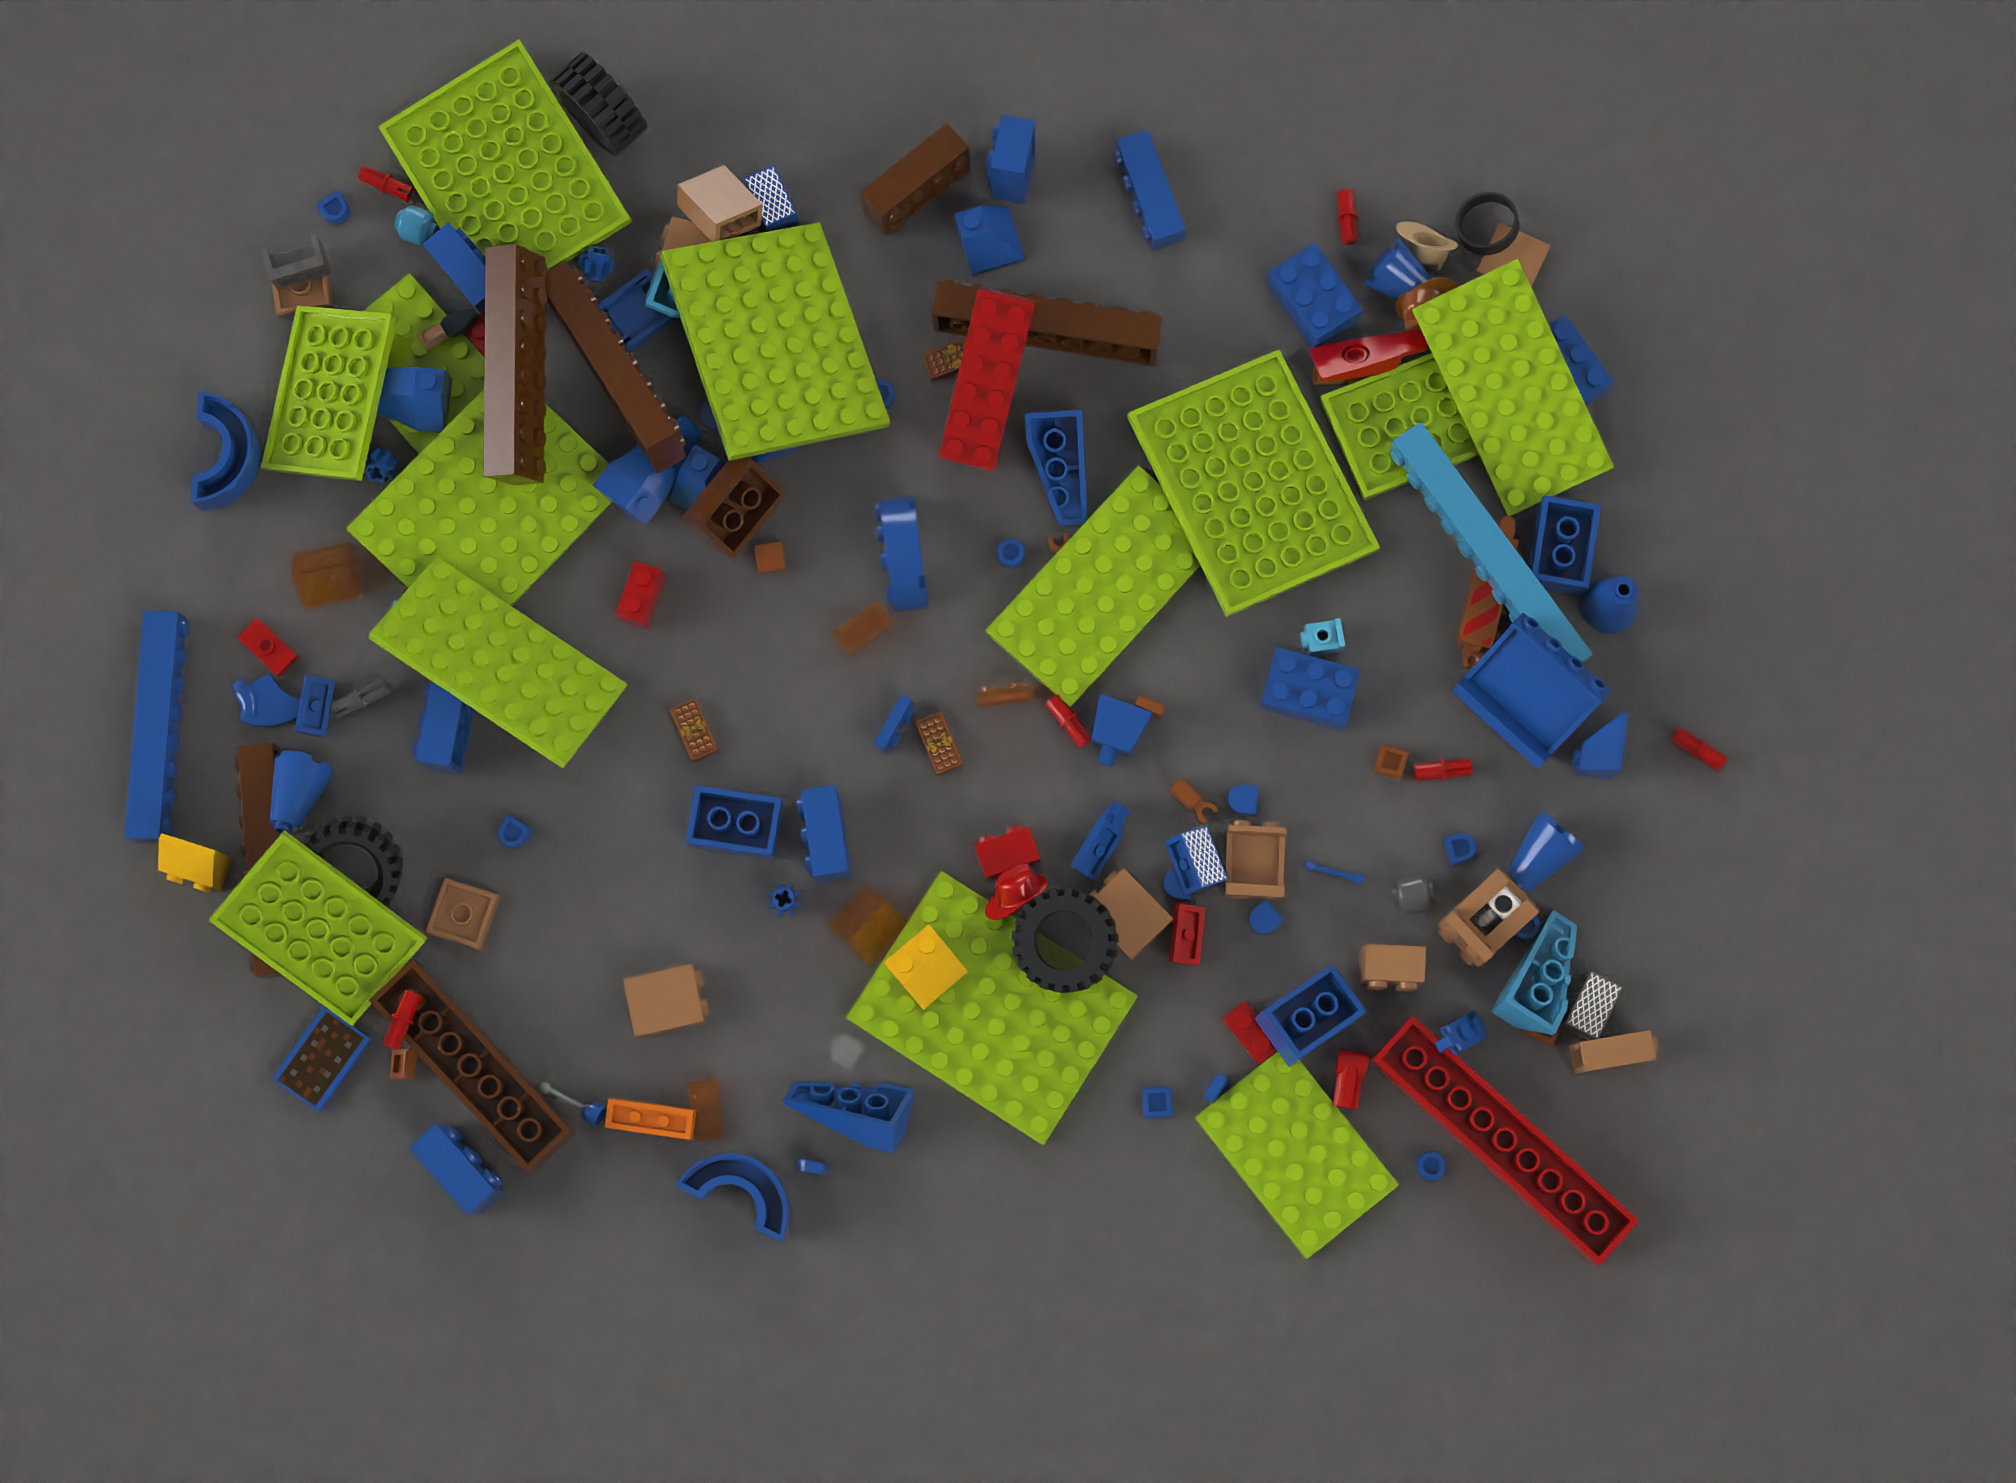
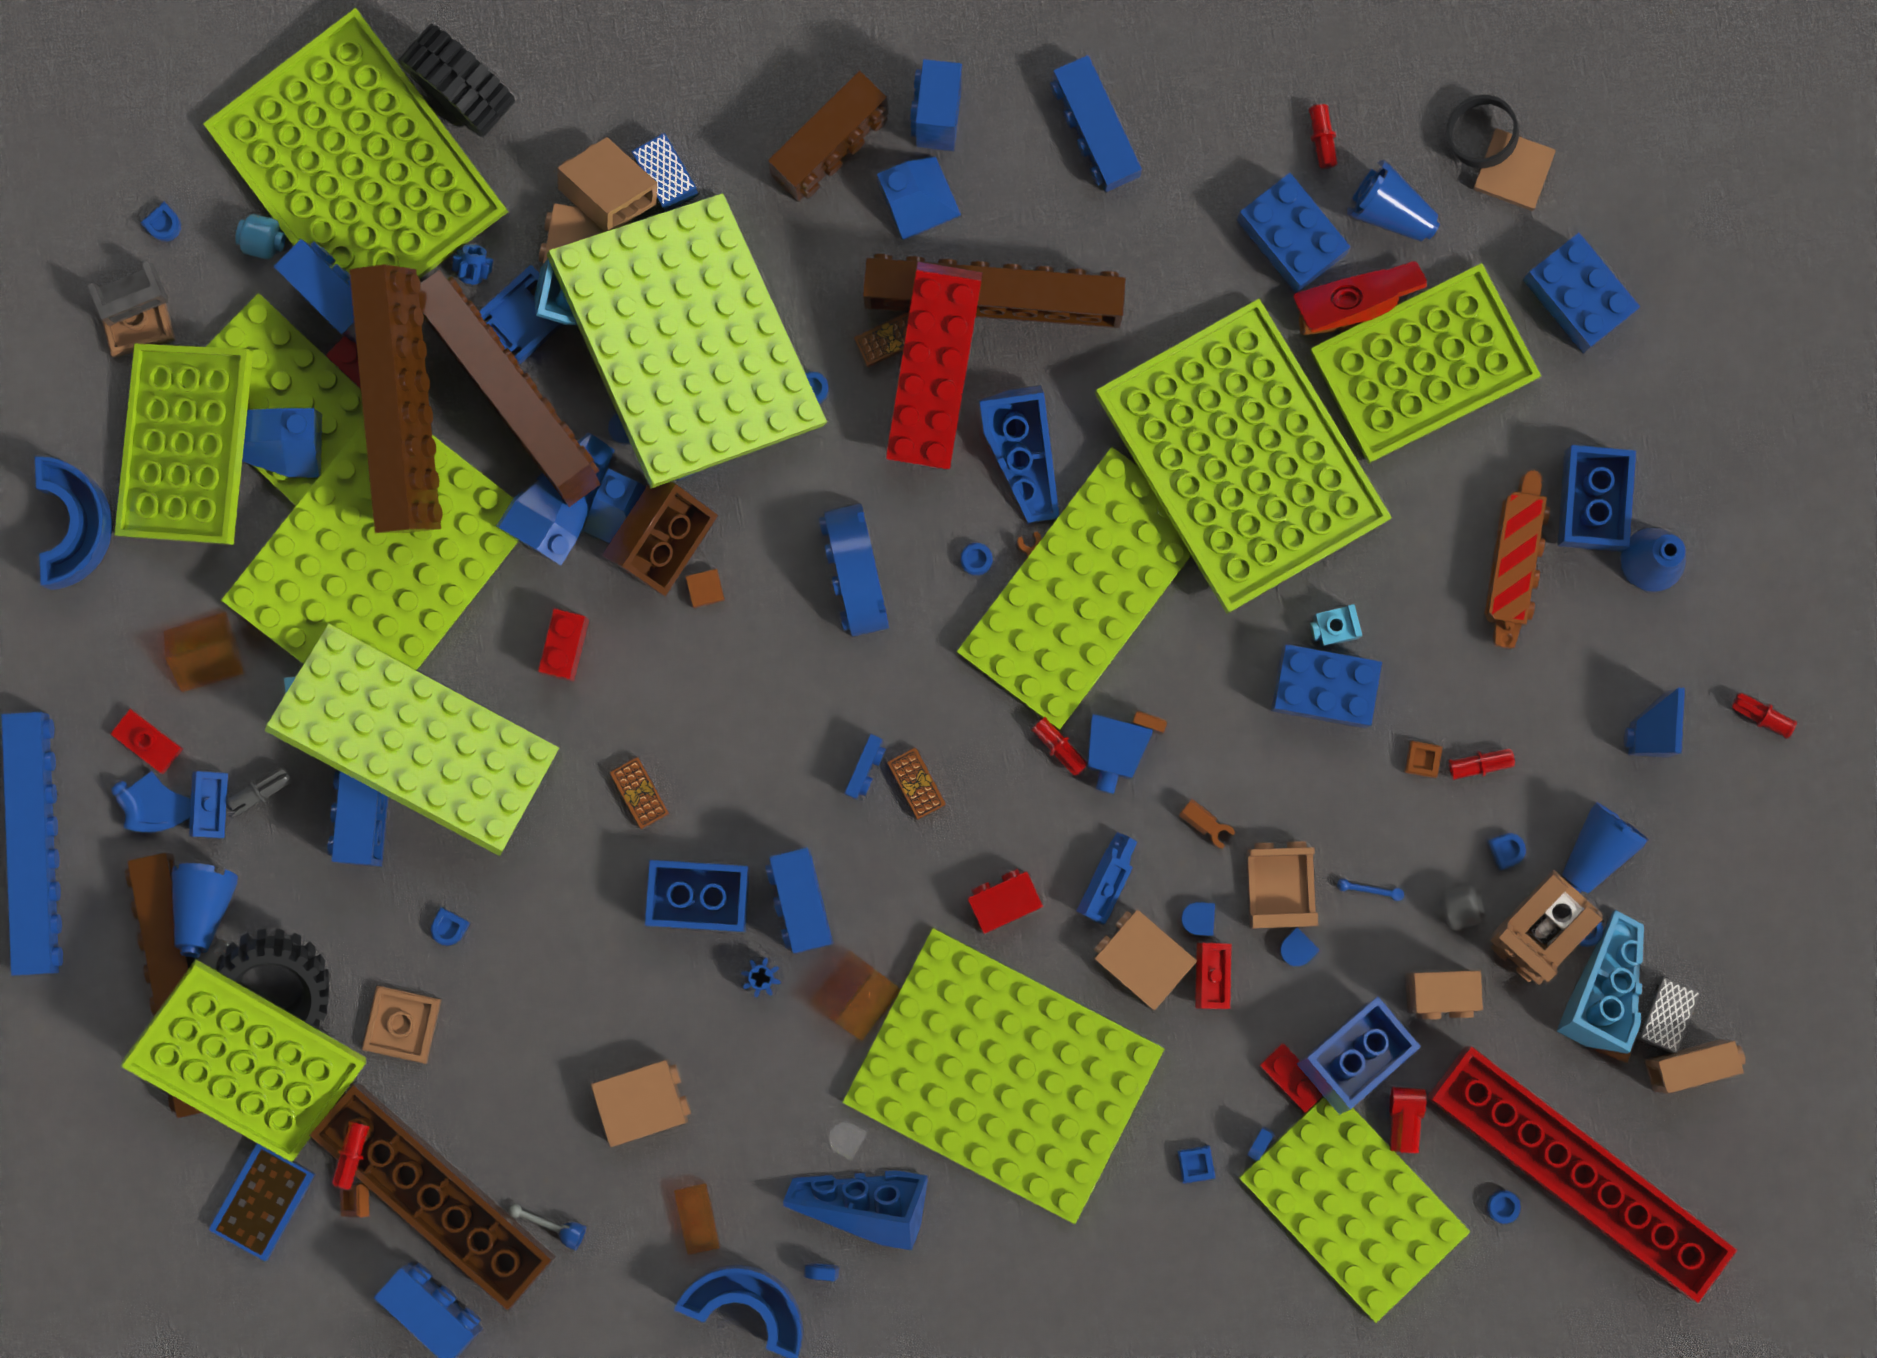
camera: 10 degrees left, 5 degrees up
yellow slope [158,833,233,893] -> none
red axle [358,166,414,203] -> none
blue gear [364,447,399,484] -> none
piece [417,308,479,351] -> none
orange plate [605,1097,697,1140] -> none
clear orange plate [831,600,895,657] -> none
yellow slope [883,924,968,1010] -> none
clear orange plate [976,681,1035,708] -> none
red piece [985,862,1048,920] -> none
black tyre [1012,888,1119,993] -> none
blue panel [1165,826,1228,896] -> none
blue tile [1227,784,1258,816] -> none
dark azure brick [1390,422,1593,663] -> none
dark orange piece [1395,277,1459,331] -> none
tan piece [1396,221,1458,272] -> none
lime plate [1412,258,1615,516] -> none
blue hinge [1434,1011,1488,1056] -> none
blue panel [1451,612,1612,769] -> none

